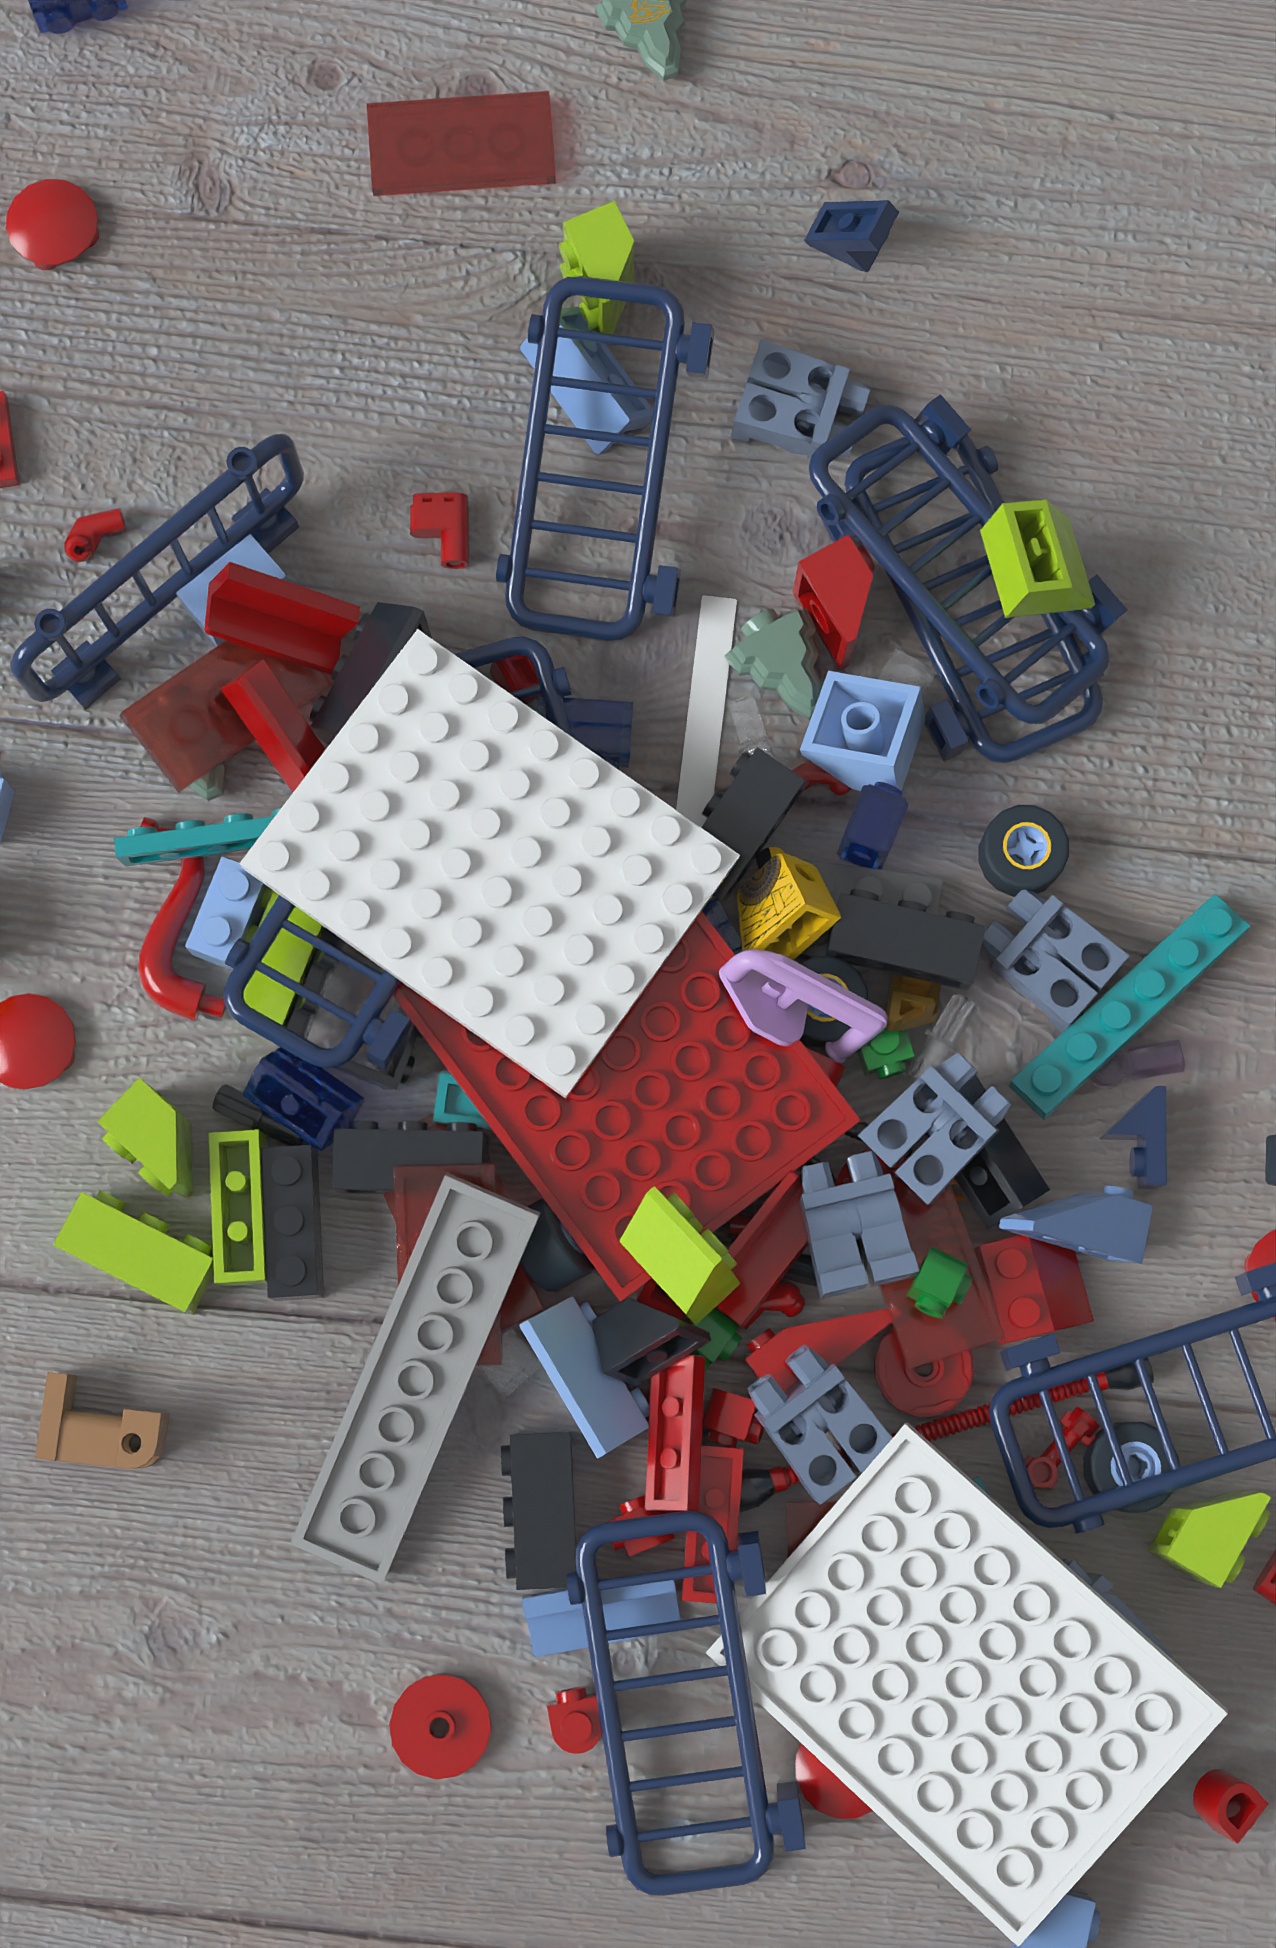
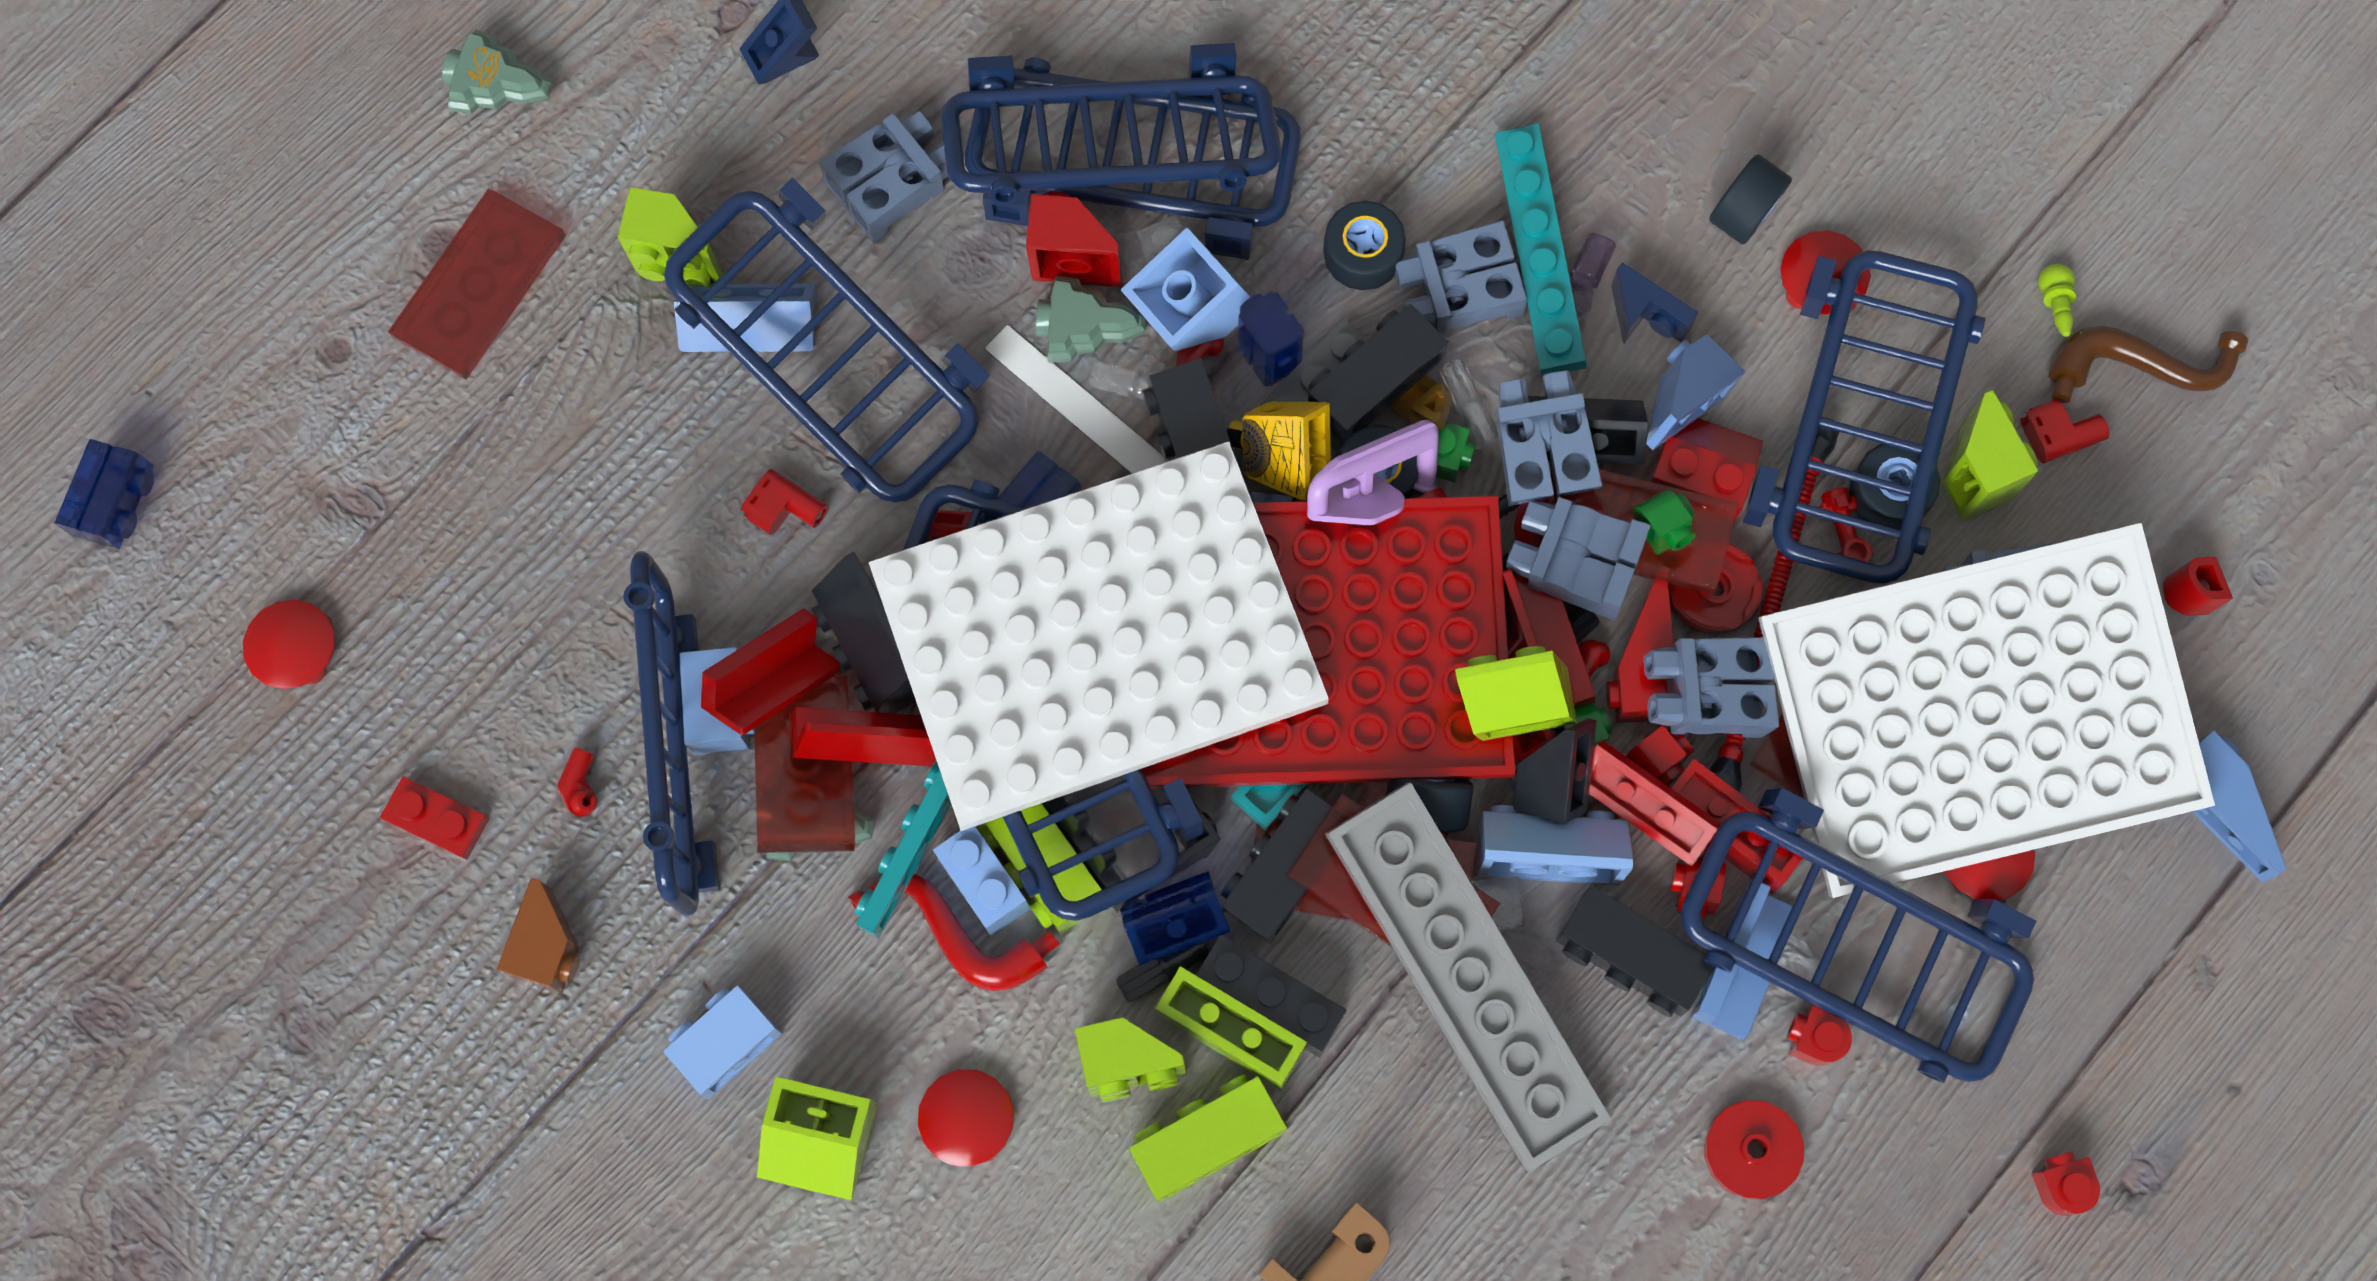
camera: 50 degrees left, 5 degrees down
lime slope [980,499,1095,618] -> none

